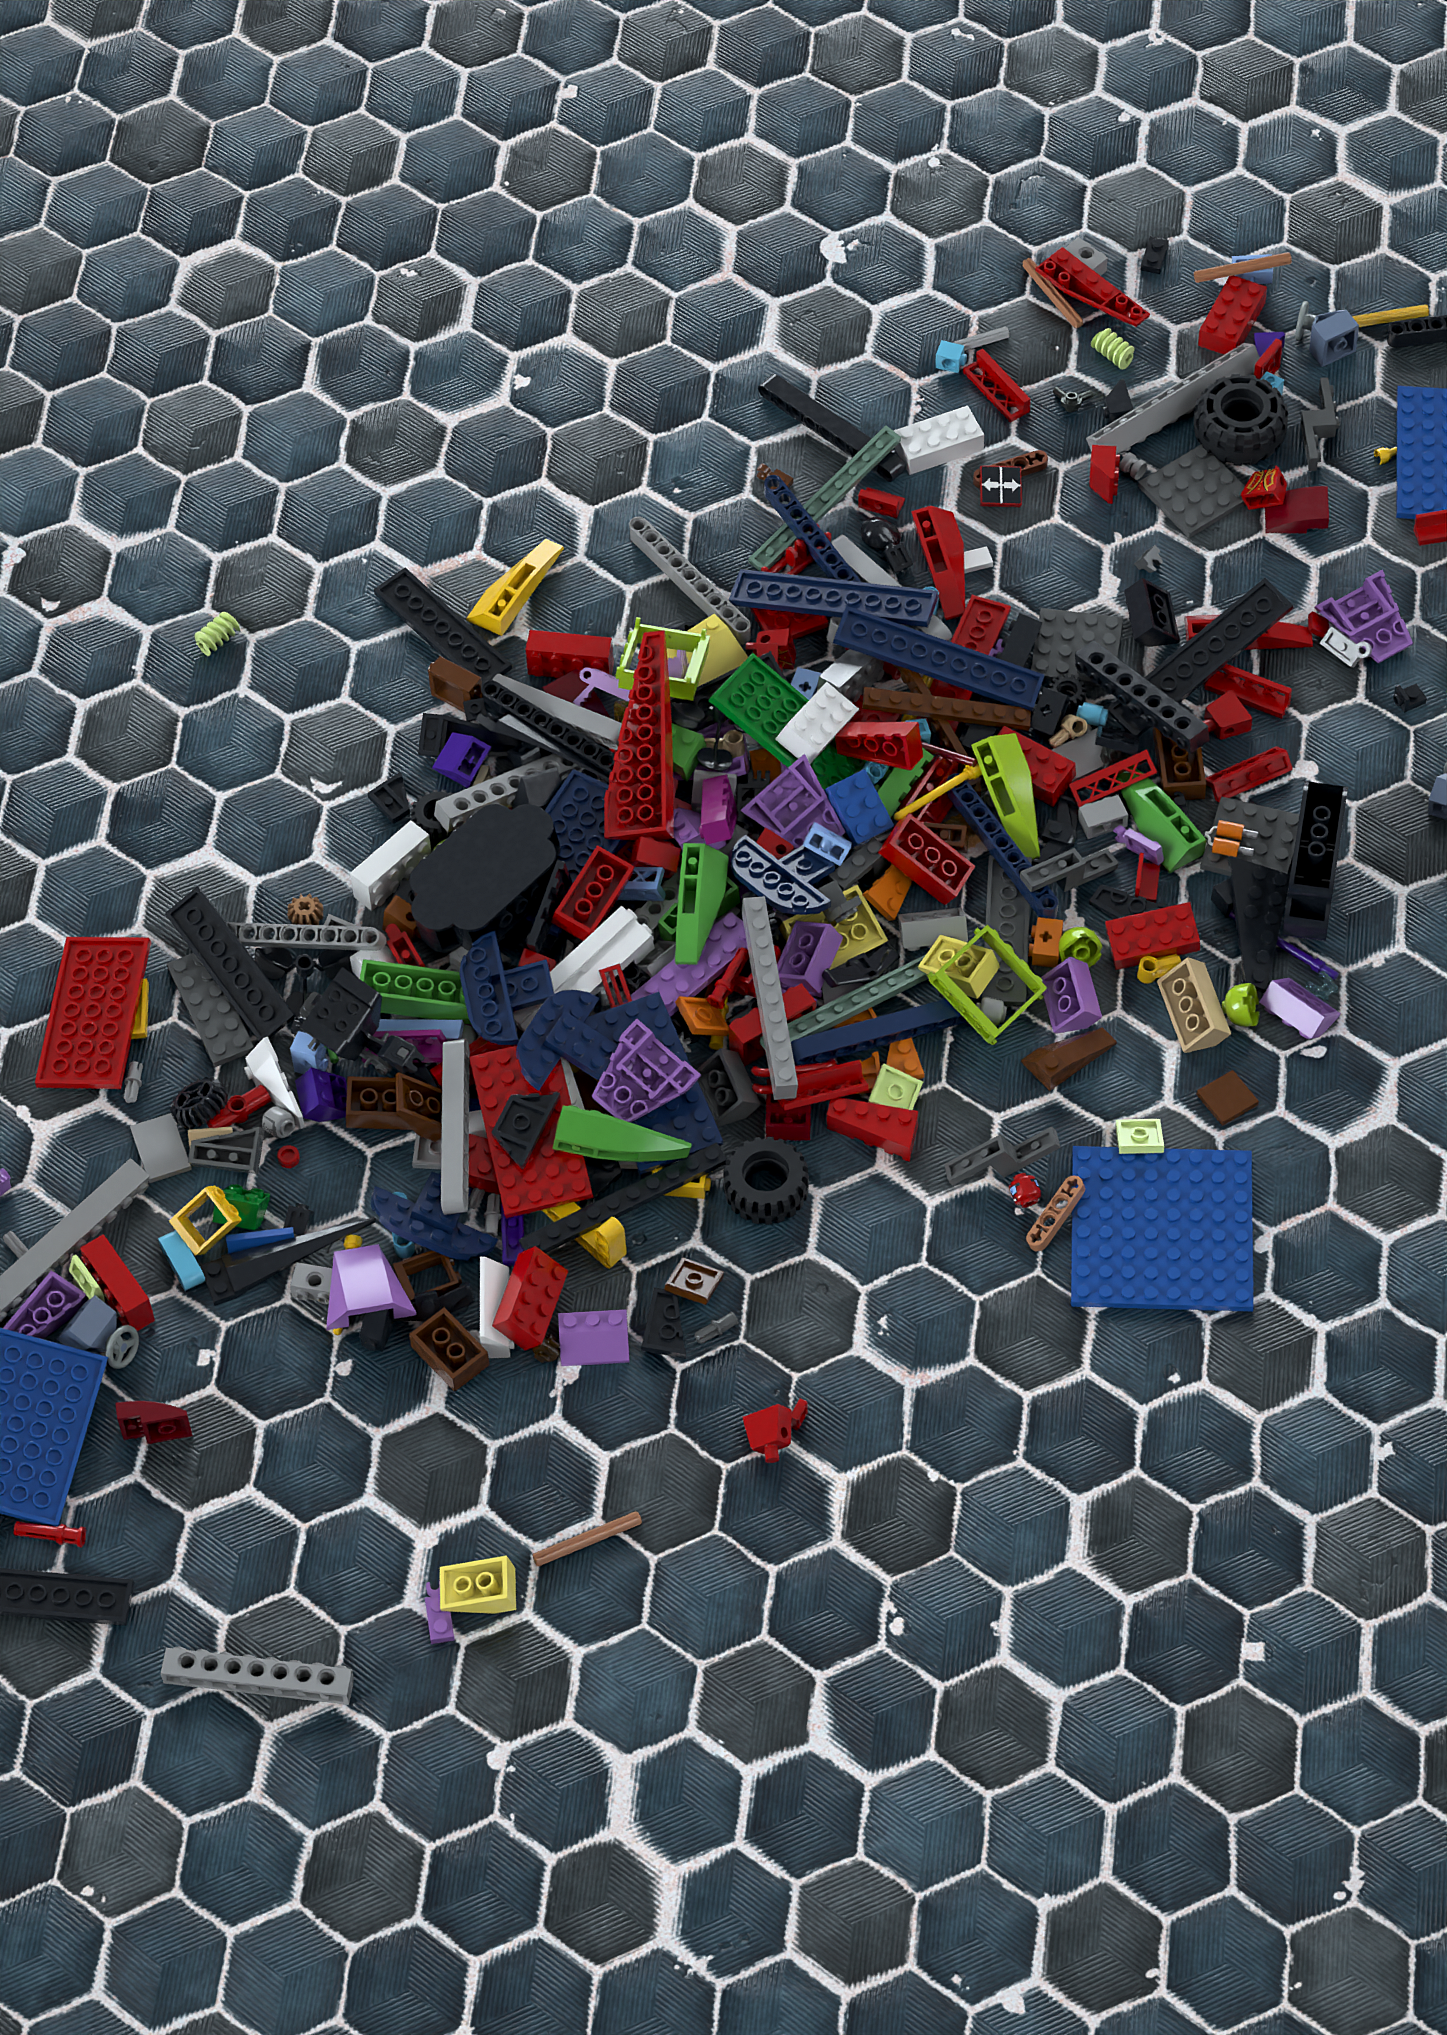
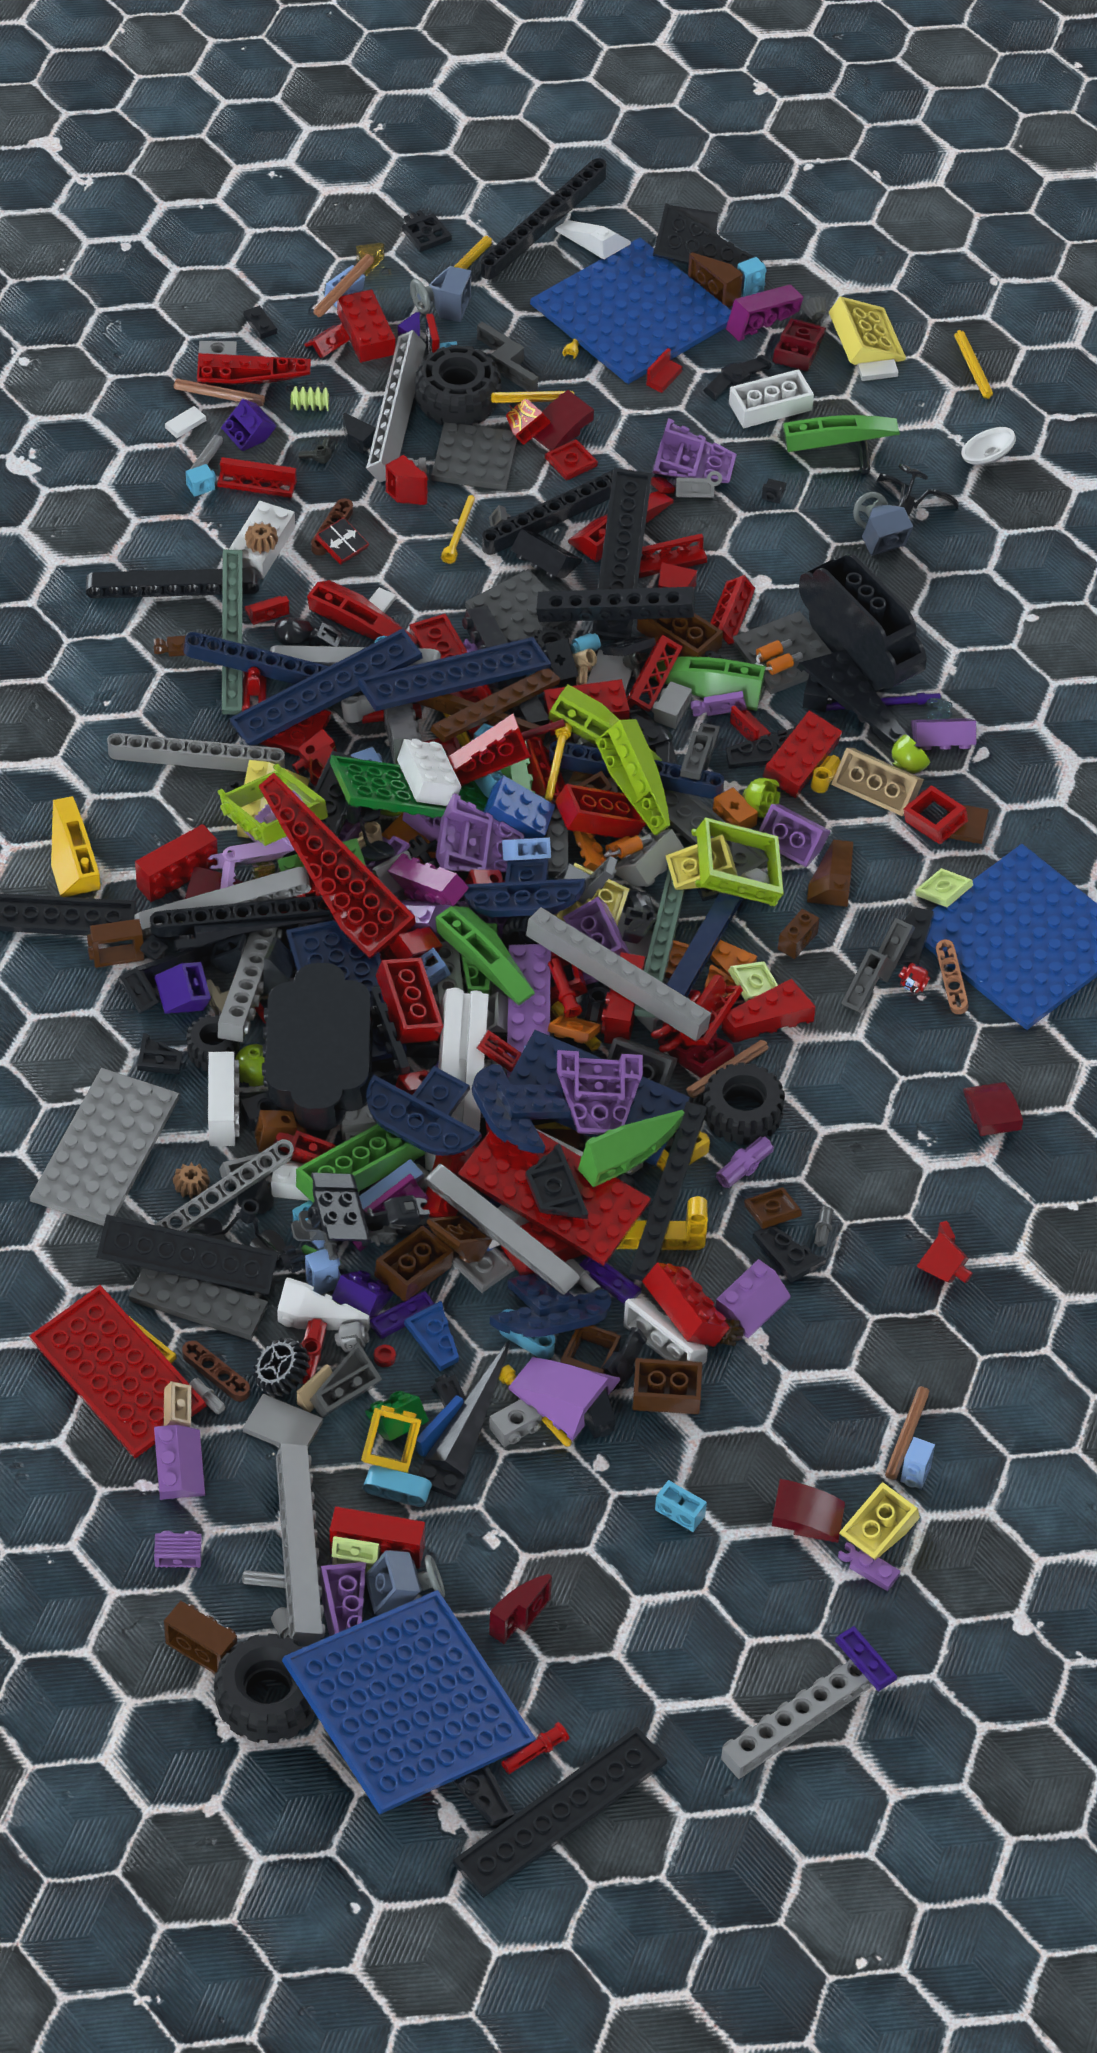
camera: 50 degrees left, 5 degrees down
none -> light grey plate [30,1068,179,1226]
none -> medium lavender slope [154,1425,205,1500]
none -> tan slope [164,1382,191,1427]
none -> white tile [165,406,206,438]
none -> copper beam [182,1341,250,1402]
none -> dark purple slope [221,399,277,451]
none -> medium nougat gear [245,521,278,554]
none -> red panel [304,323,351,358]
none -> clear yellow slope [356,243,384,277]
none -> dark purple tile [370,1290,435,1339]
none -> black piece [402,210,452,252]
none -> blue wing [404,1301,459,1371]
none -> yellow piece [441,495,475,564]
none -> black beam [482,470,613,555]
none -> yellow axle [491,391,575,403]
none -> red tile [545,439,598,481]
none -> lime wedge [595,719,670,835]
none -> orange piece [604,834,652,859]
none -> medium azure brick [655,1480,707,1532]
none -> nougat axle [686,1040,769,1098]
none -> medium lavender piece [716,1136,774,1188]
none -> dark red slope [772,1479,845,1543]
none -> reddish brown brick [778,909,819,959]
none -> dark purple tile [835,1626,897,1692]
none -> black wing [898,907,934,966]
none -> light blue brick [900,1437,935,1489]
none -> red window [903,785,968,844]
none -> dark red slope [963,1082,1023,1136]

